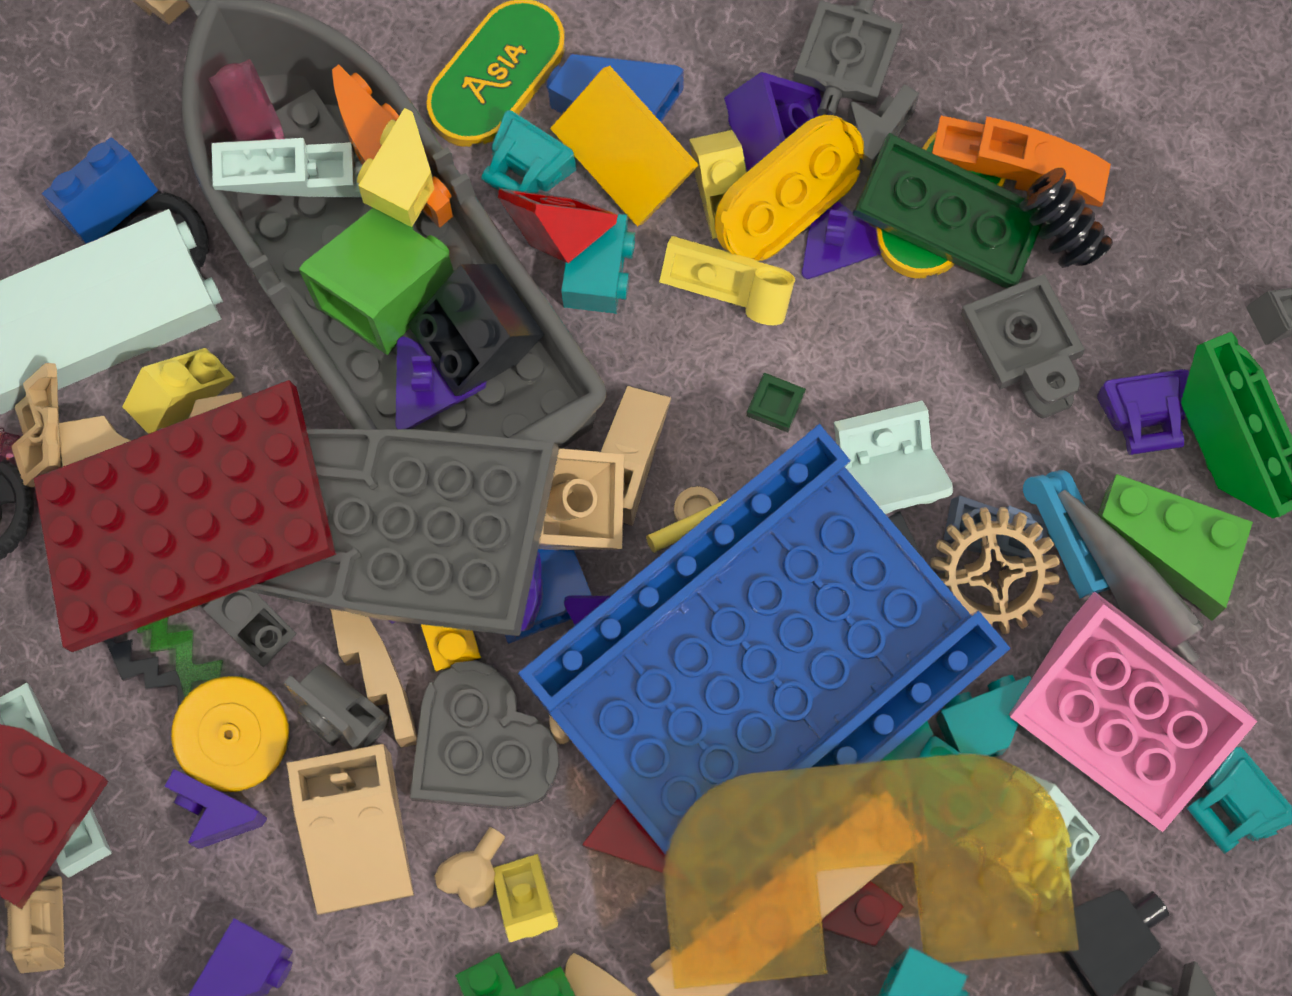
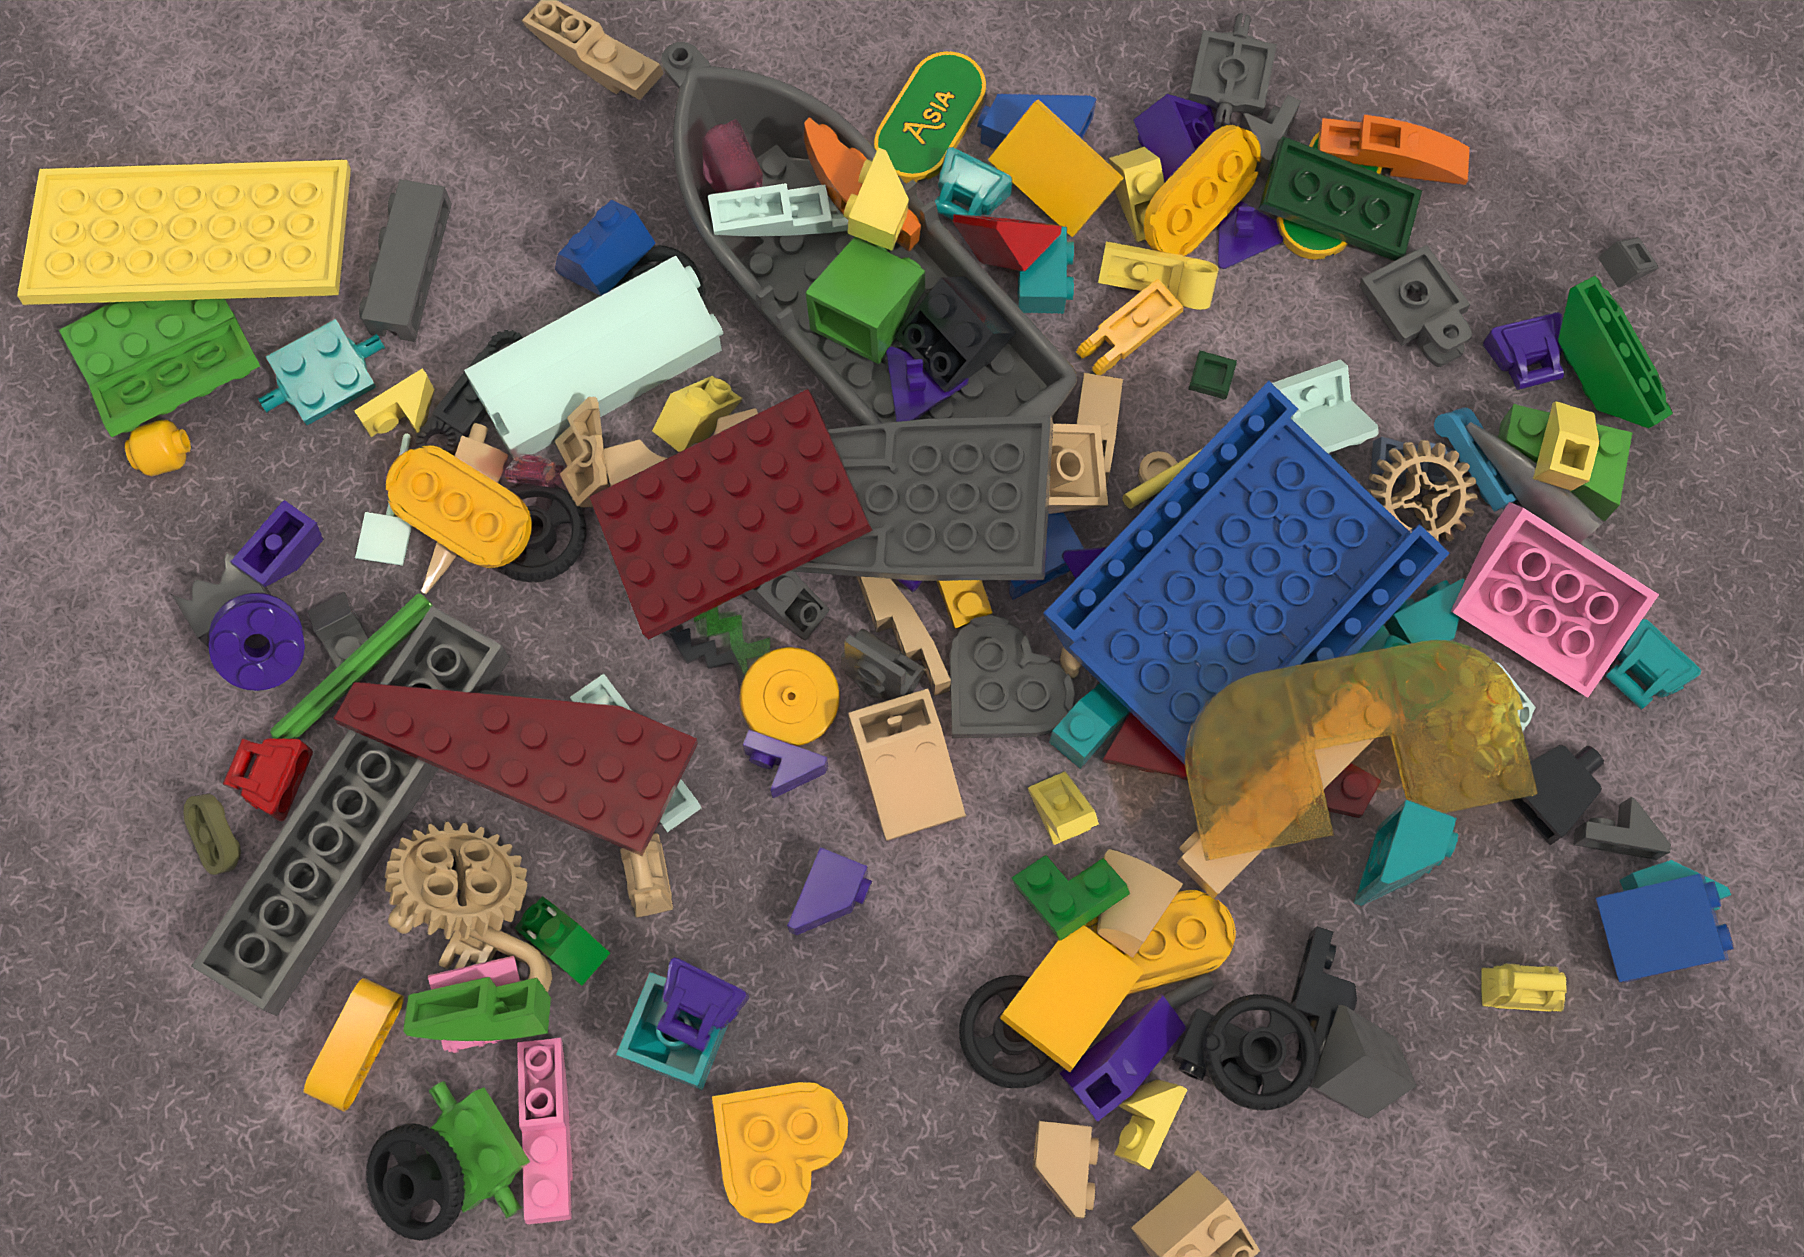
camera: 10 degrees left, 0 degrees up
tan rock [435,827,505,909] -> none
black piece [1019,167,1113,268] -> none
none -> teal slope [1049,683,1130,769]
none -> yellow hinge [1076,279,1184,375]
none -> light yellow slope [1533,401,1599,491]

